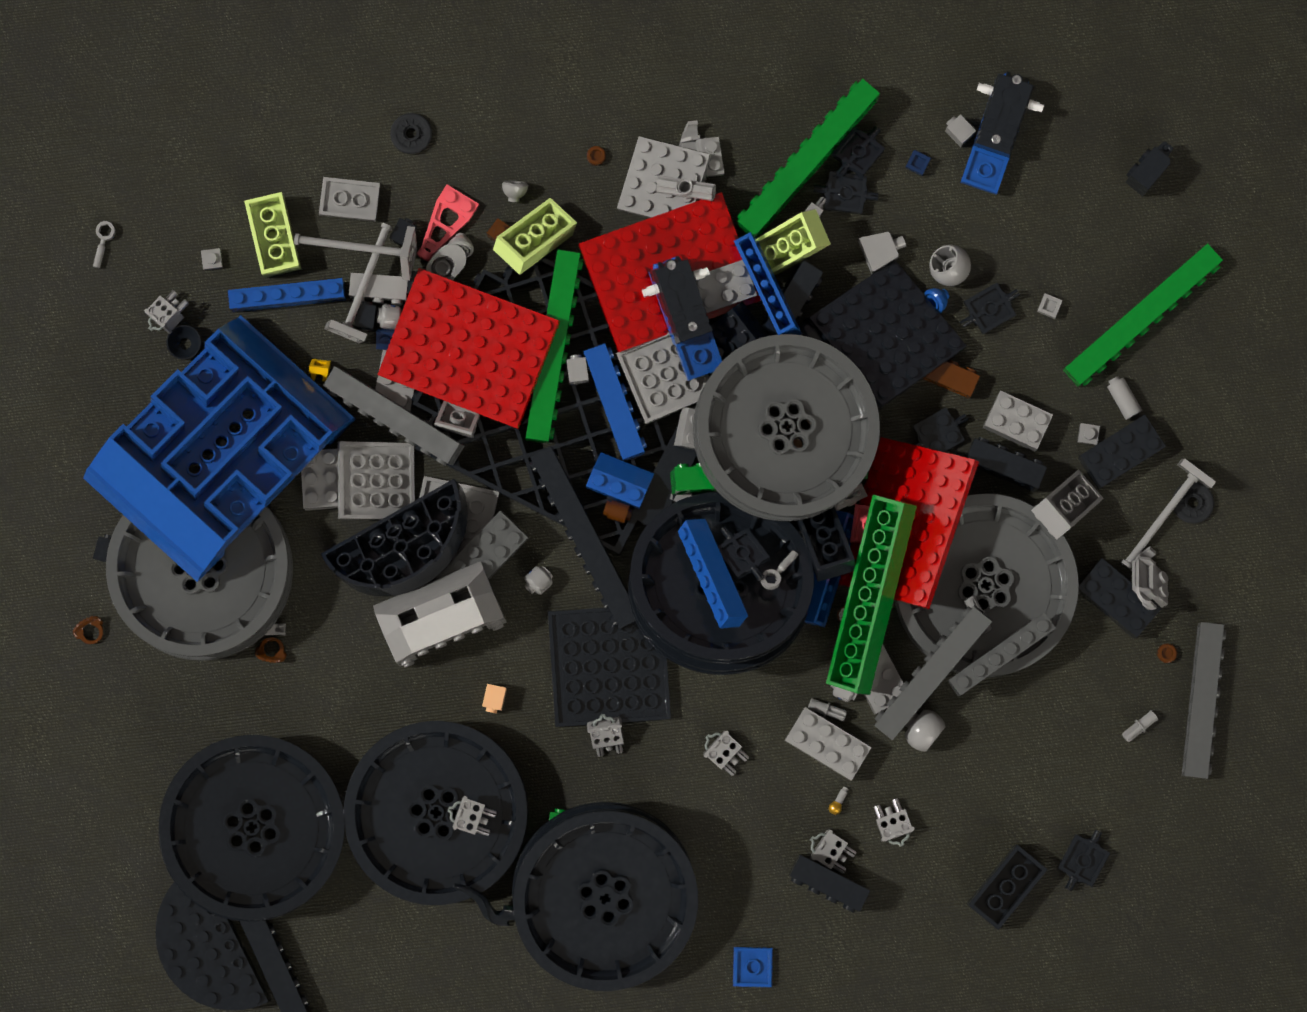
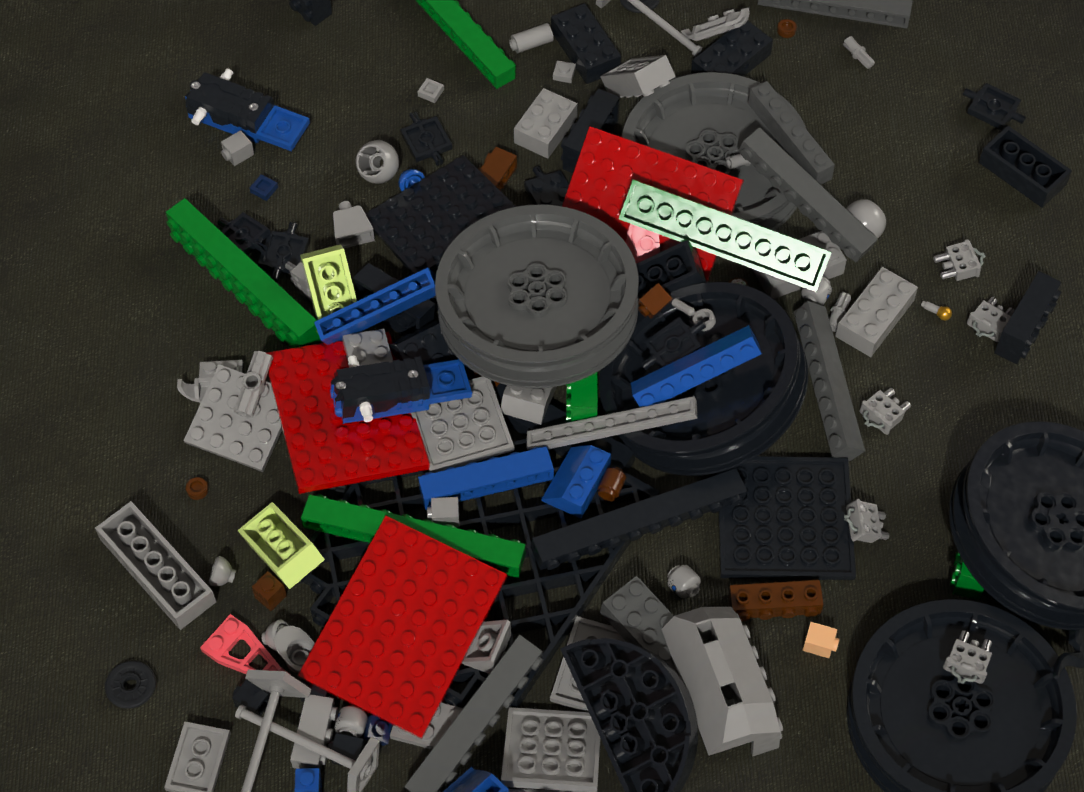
camera: 85 degrees left, 25 degrees down
none -> light grey brick [95,501,216,630]
none -> light grey tile [527,396,698,451]
none -> reddish brown brick [638,283,672,319]
none -> reddish brown brick [728,580,823,621]
none -> dark grey brick [794,301,865,461]

